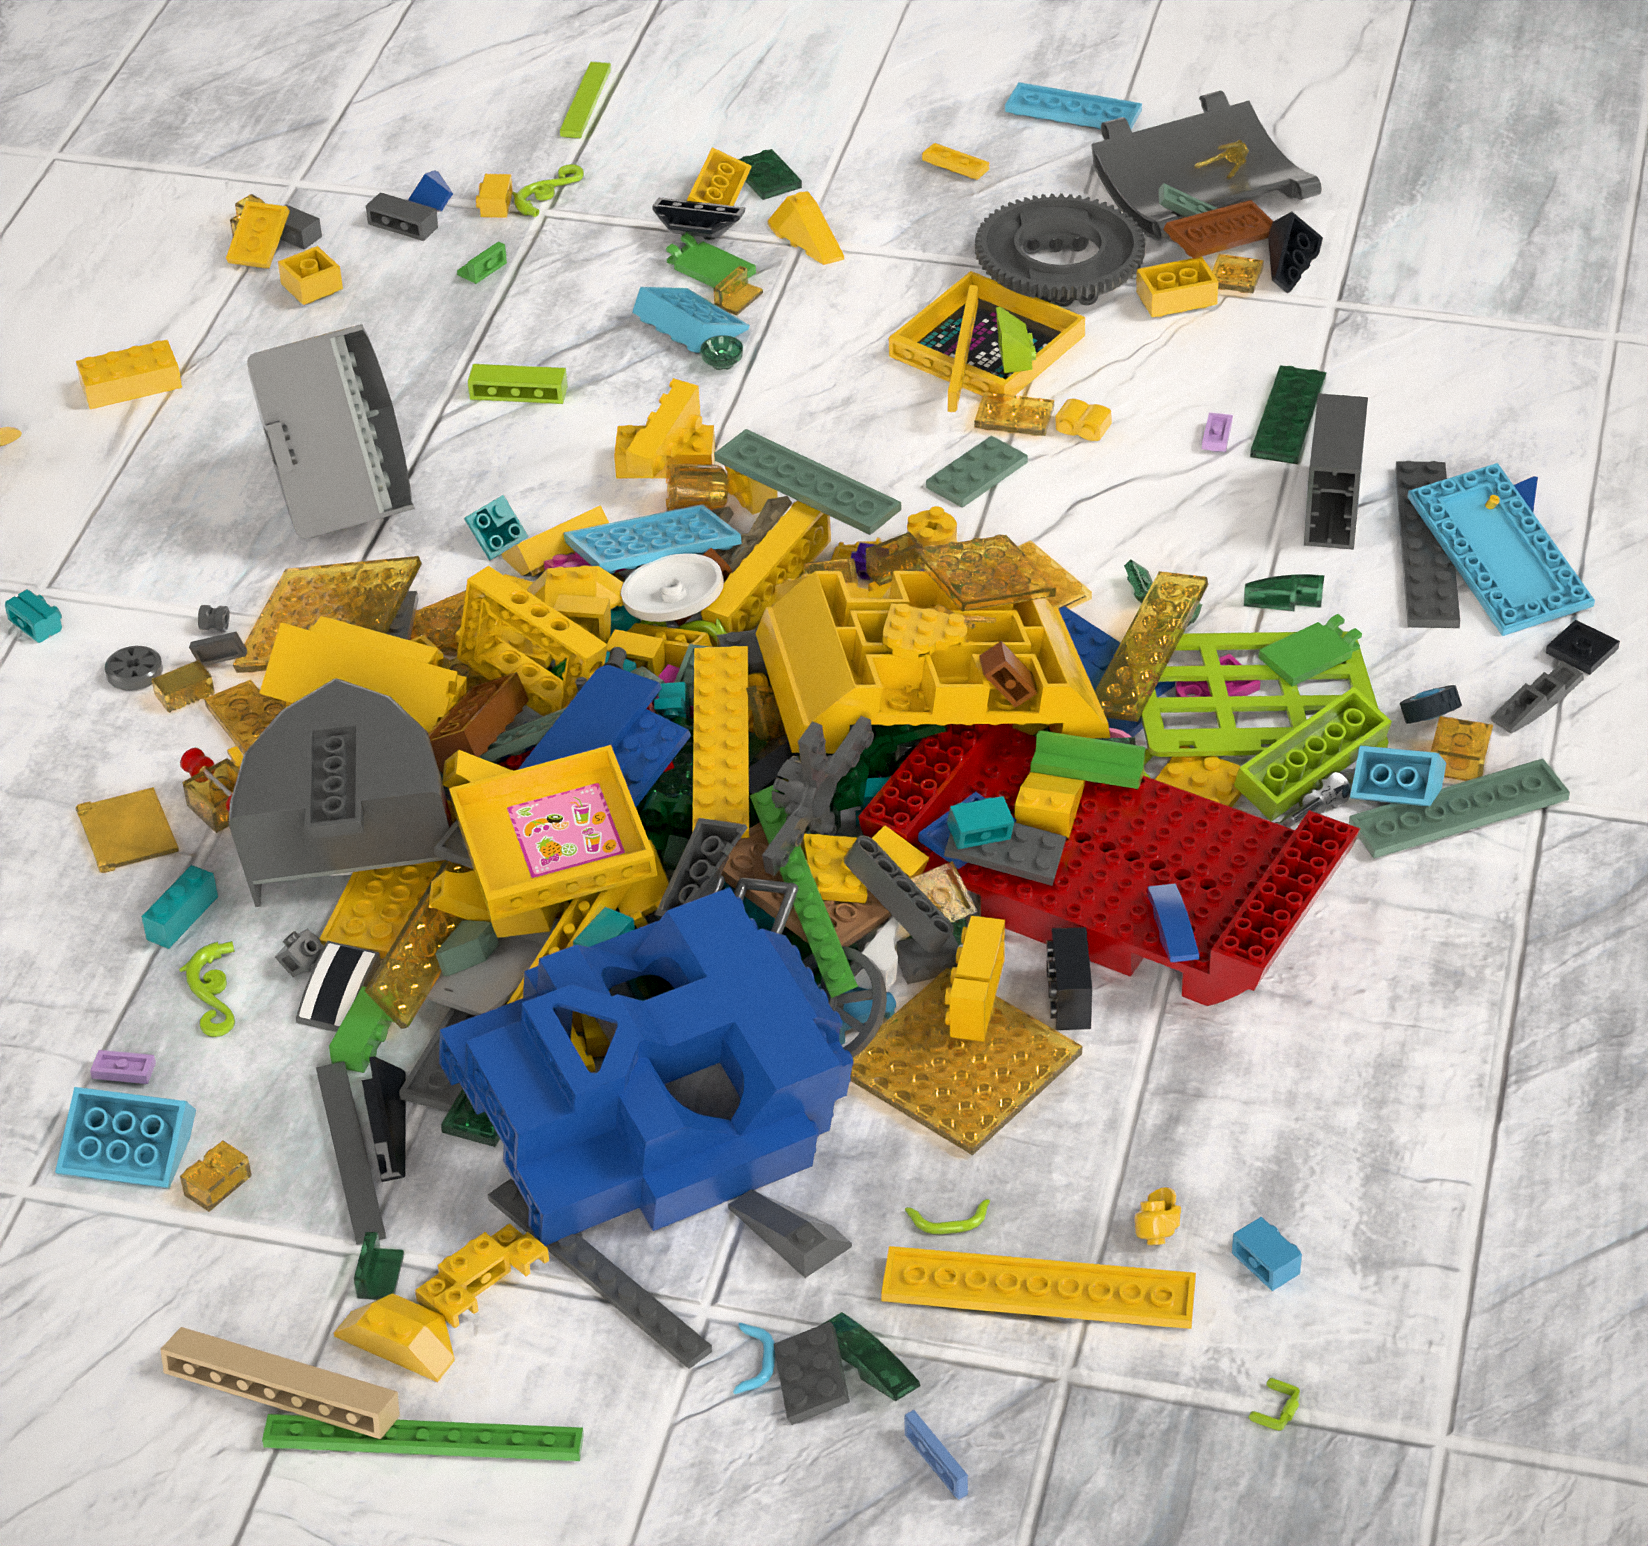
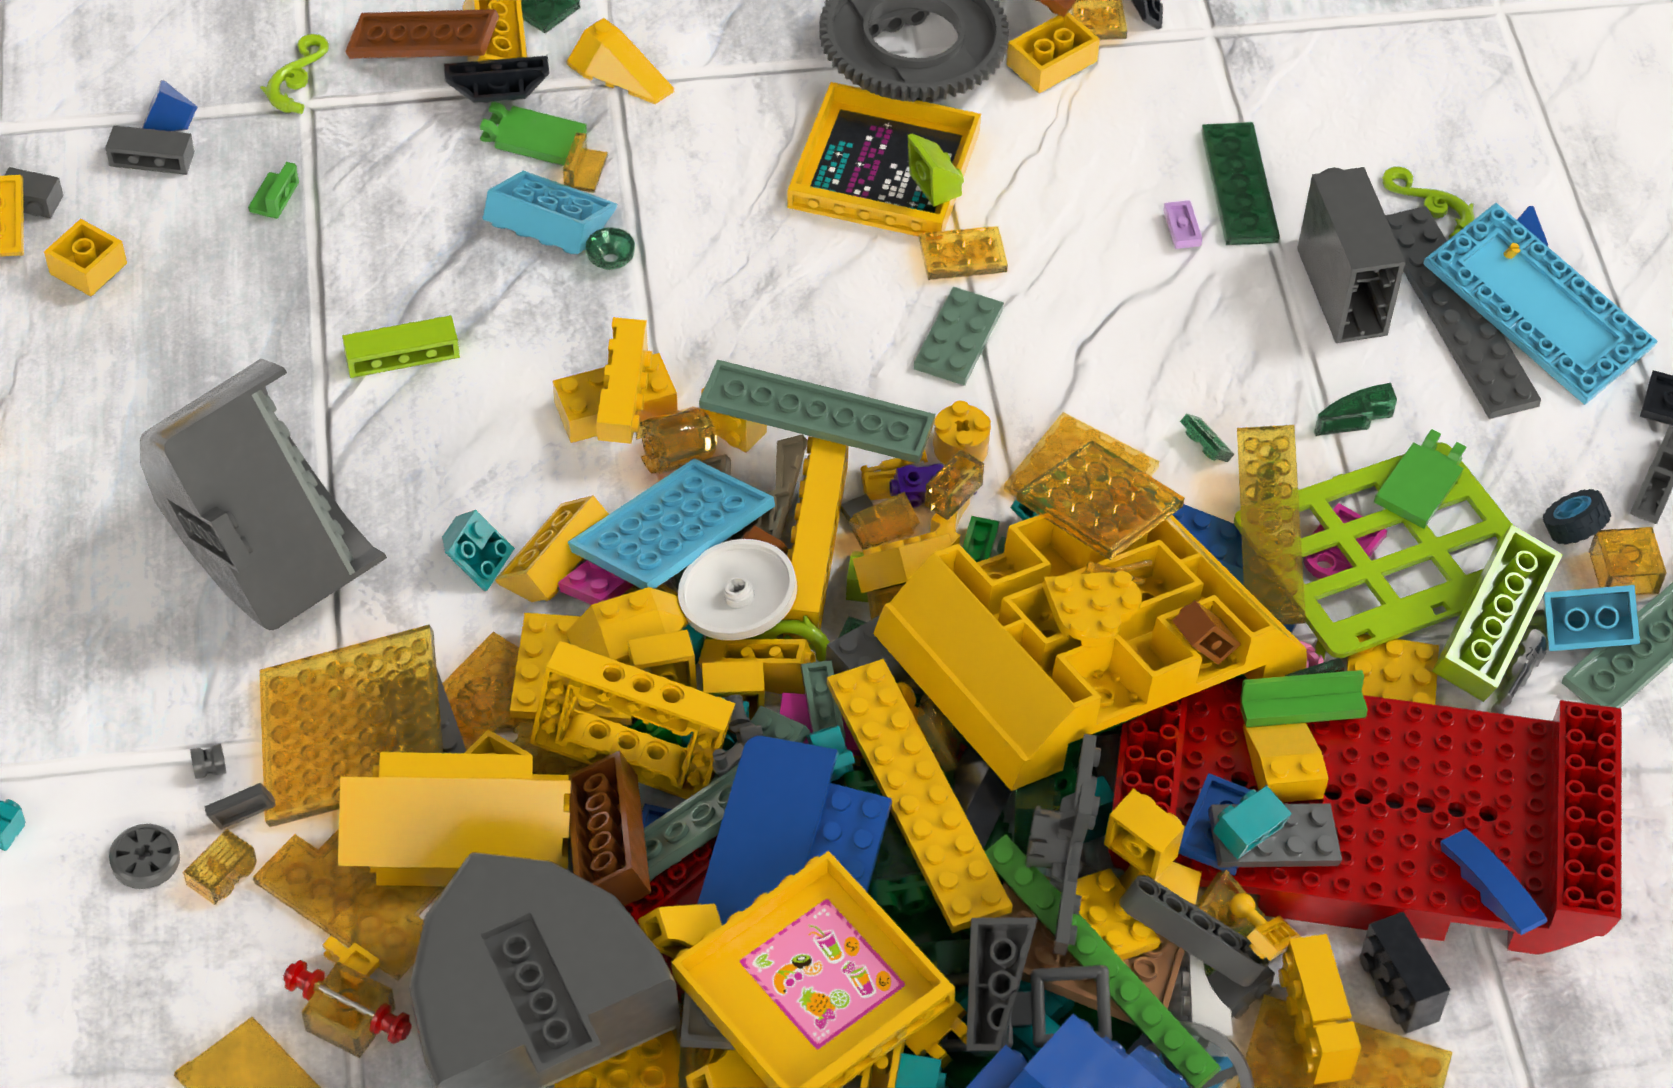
camera: 25 degrees left, 10 degrees up
yellow brick [476,174,513,218] -> none
yellow tile [947,285,978,412] -> none
yellow brick [1055,399,1112,441] -> none
none -> dark orange plate [345,9,499,59]
none -> yellow brick [1104,789,1185,881]
none -> yellow plate [1230,893,1301,961]
none -> lime plant [1382,166,1475,239]

